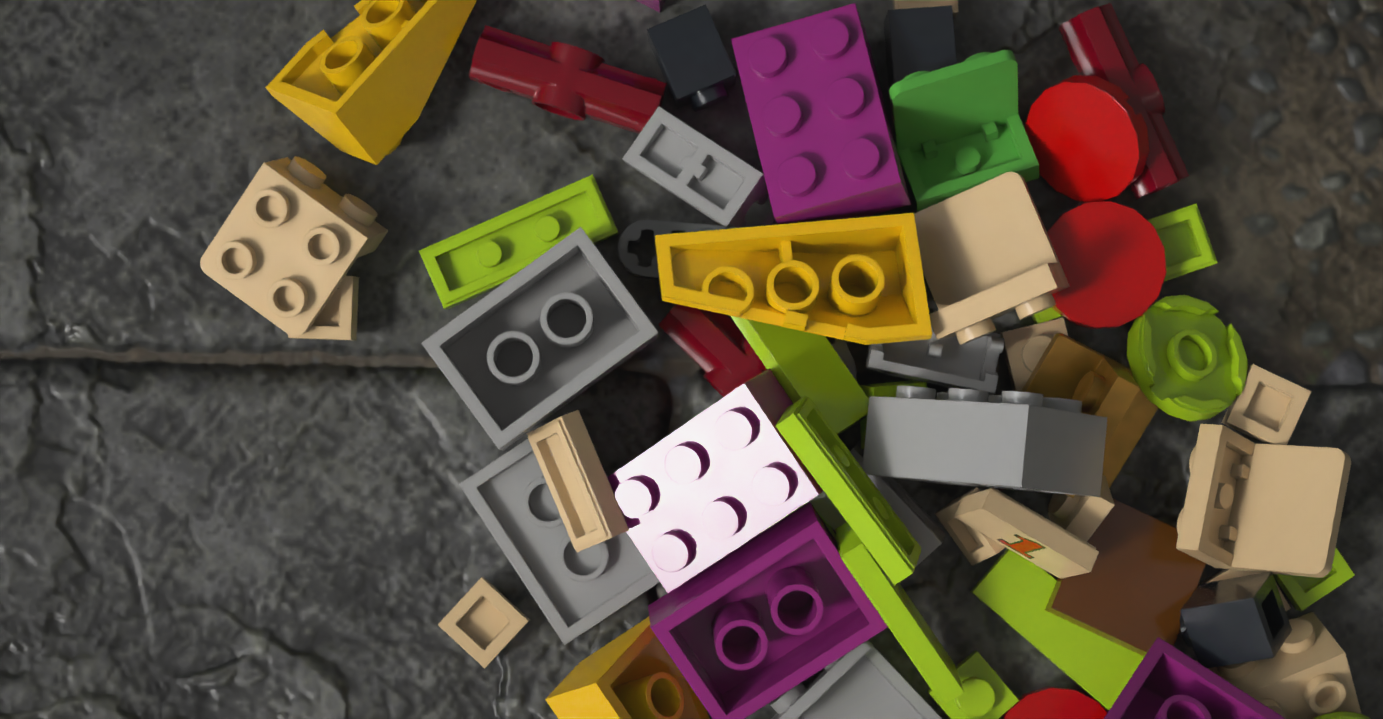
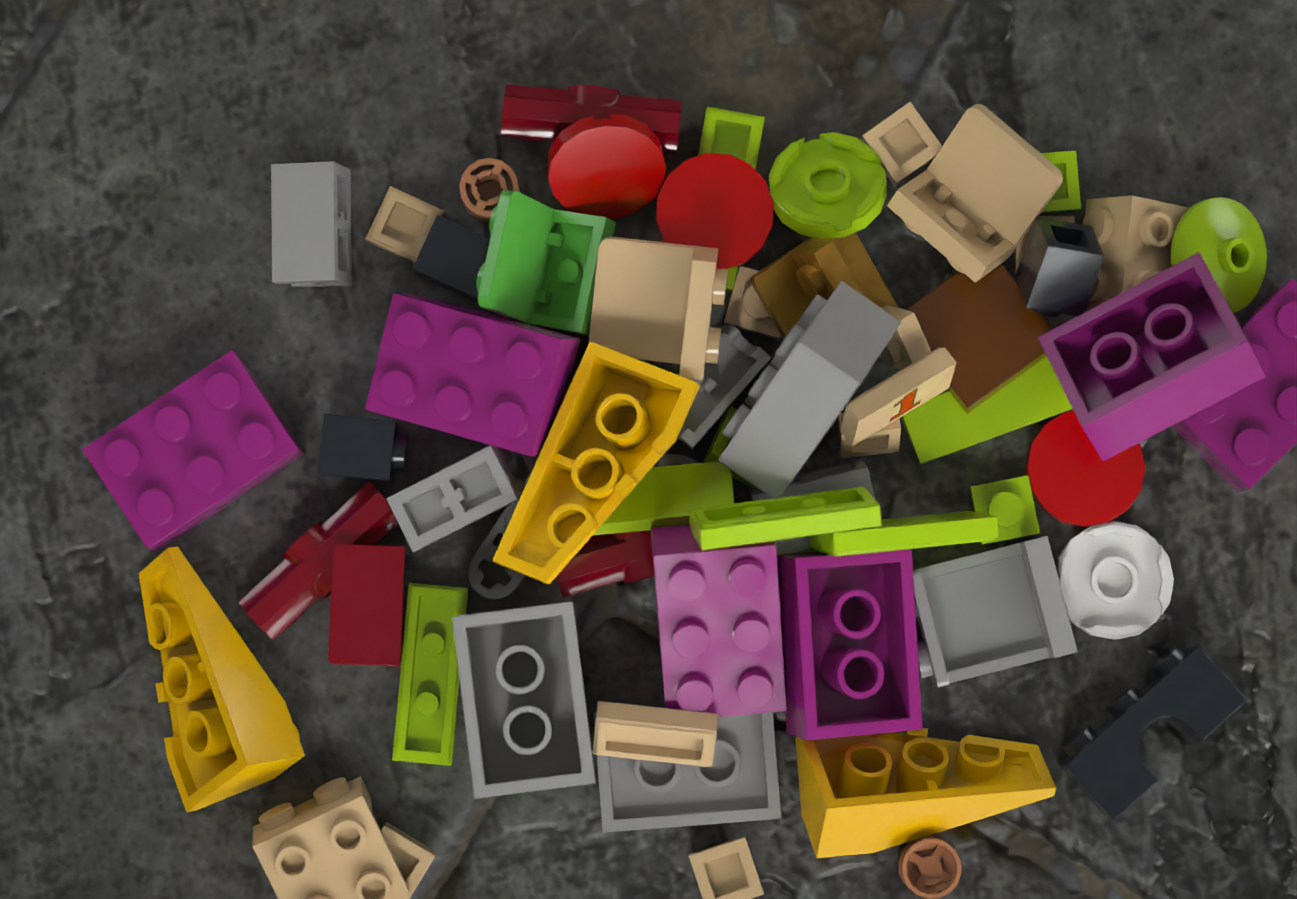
camera: 65 degrees left, 0 degrees up
none -> dark red panel [328,544,405,667]
none -> nougat wheel [459,158,520,224]

